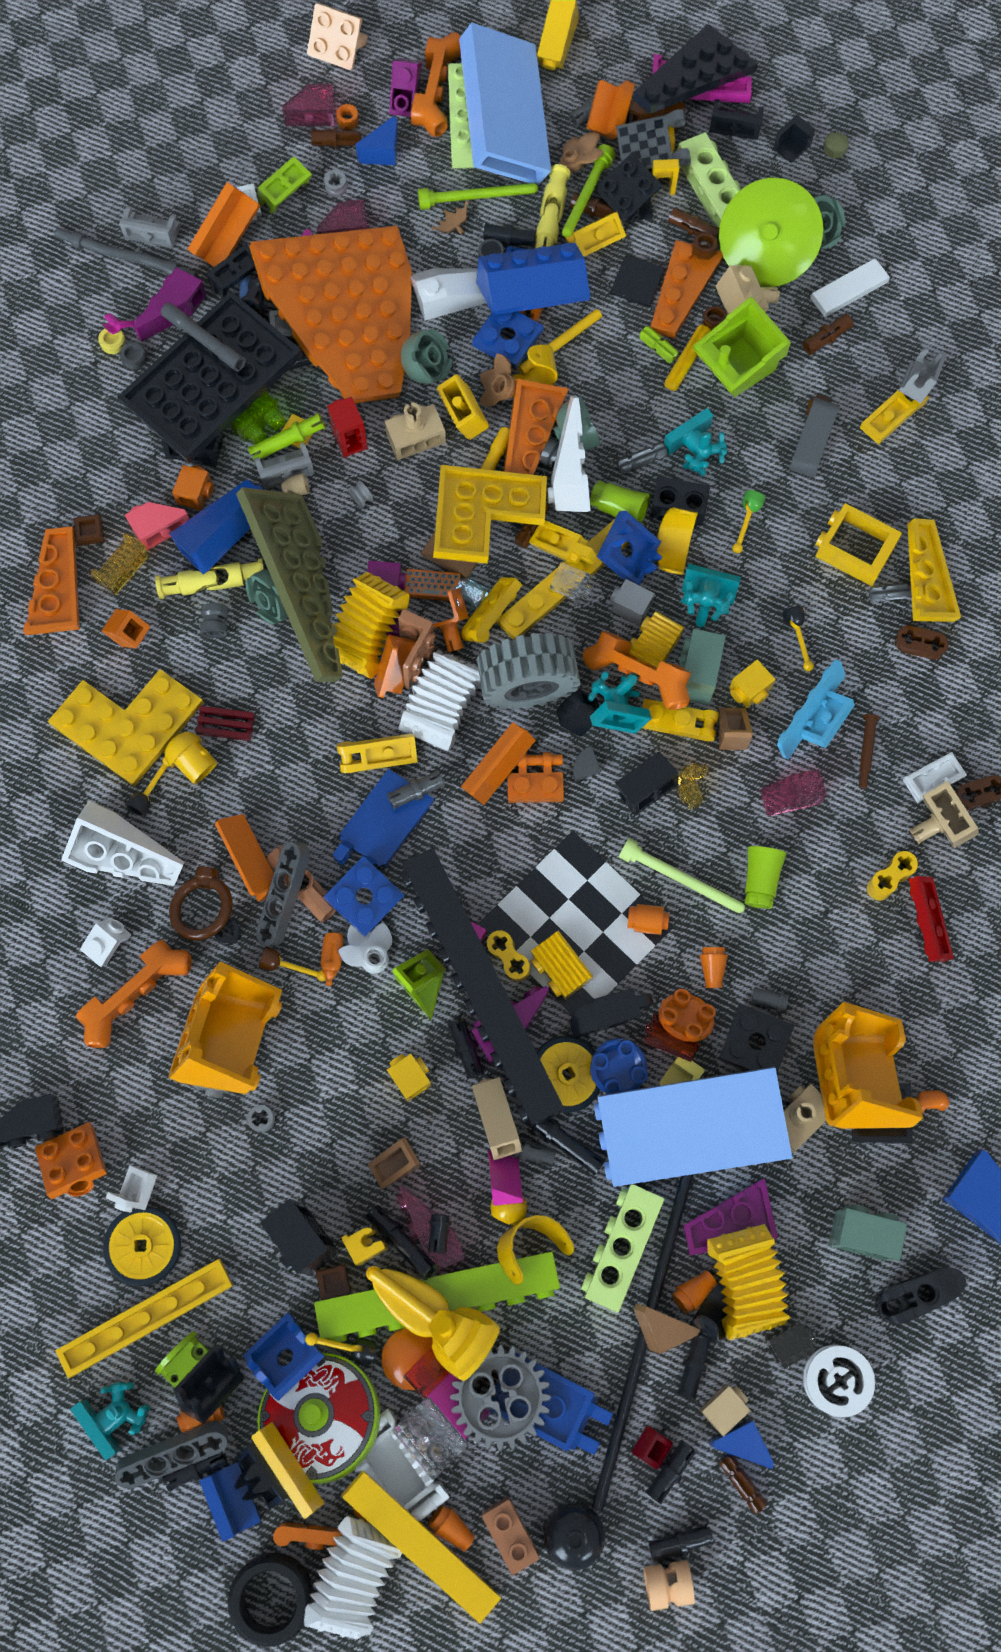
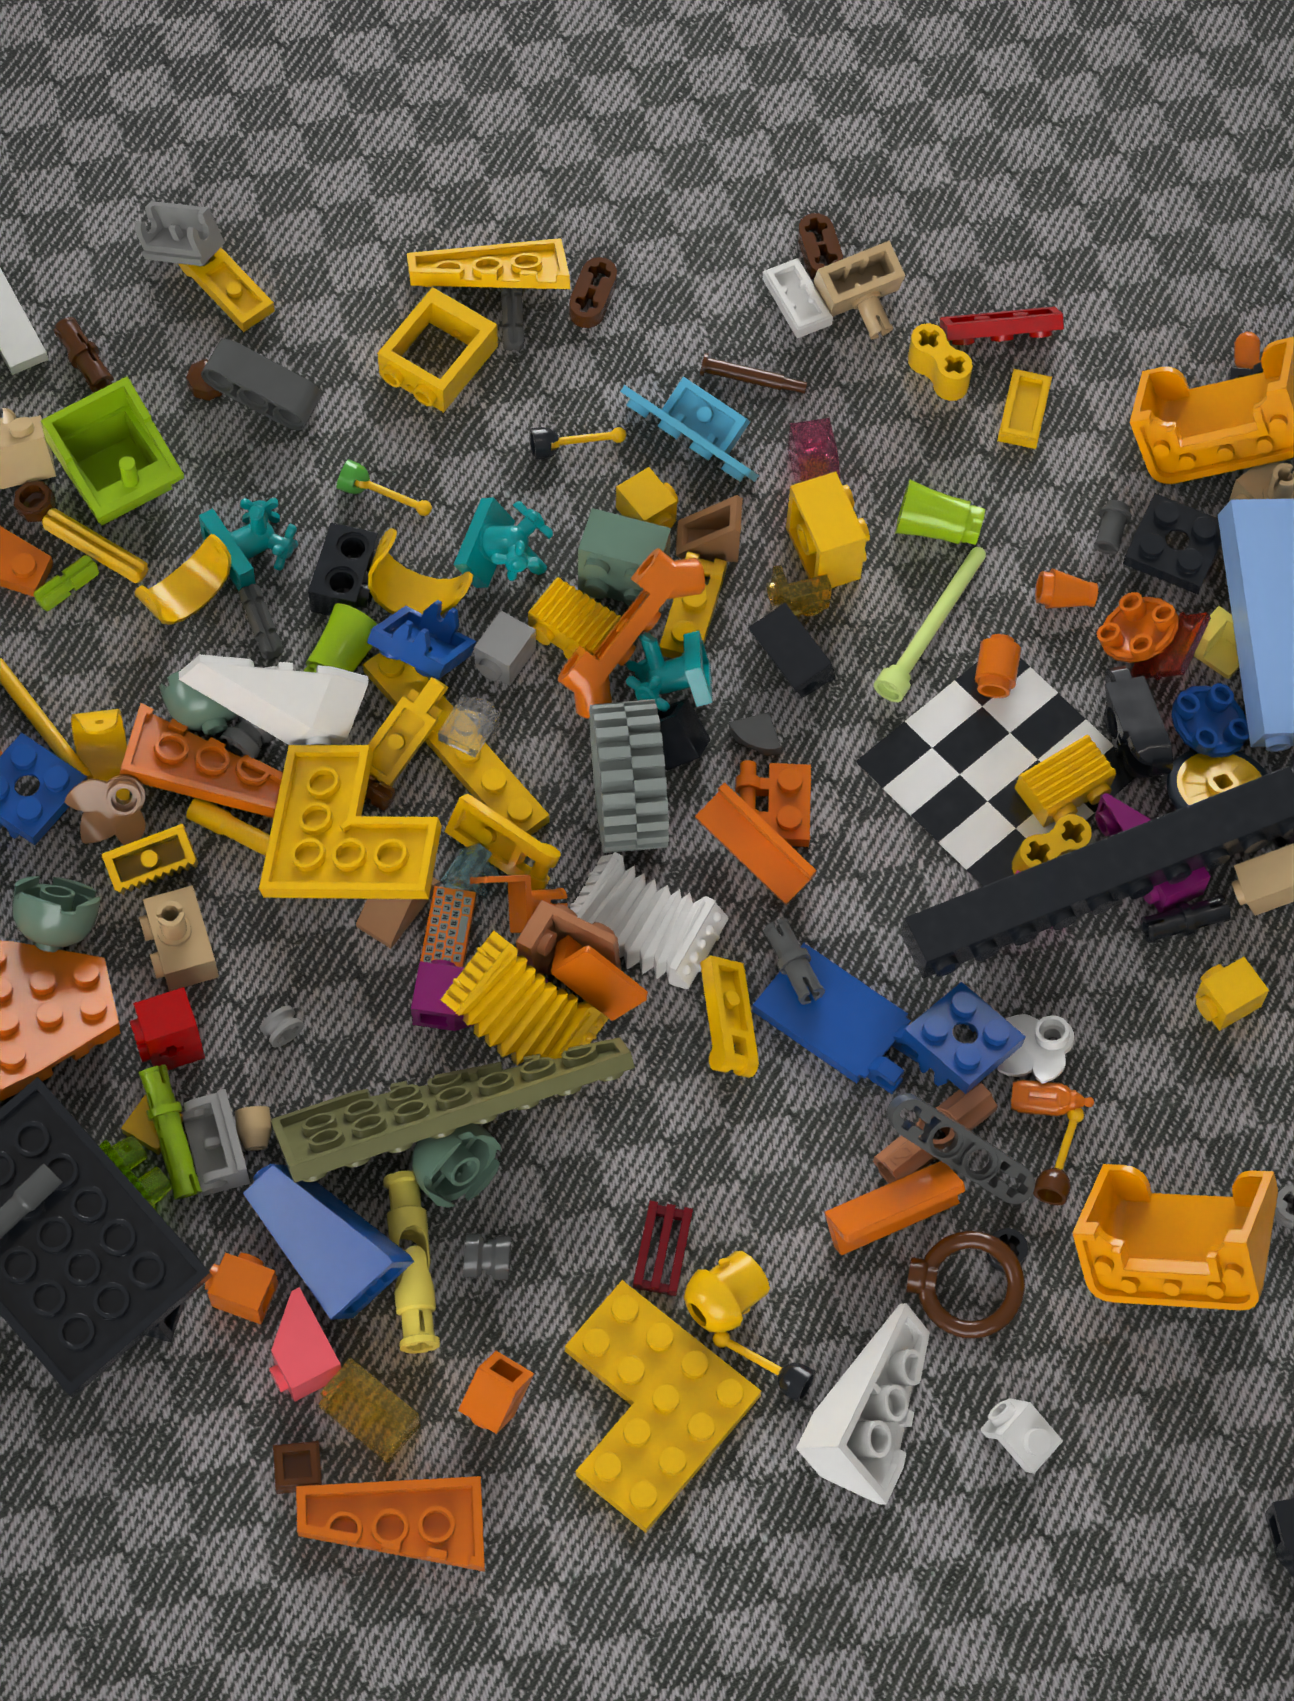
camera: 90 degrees left, 10 degrees down
orange plate [76,940,192,1048] -> none
lime slope [392,949,446,1021] -> none
none -> yellow piece [135,534,232,625]
none -> yellow brick [786,471,870,593]
none -> yellow tile [997,369,1052,449]

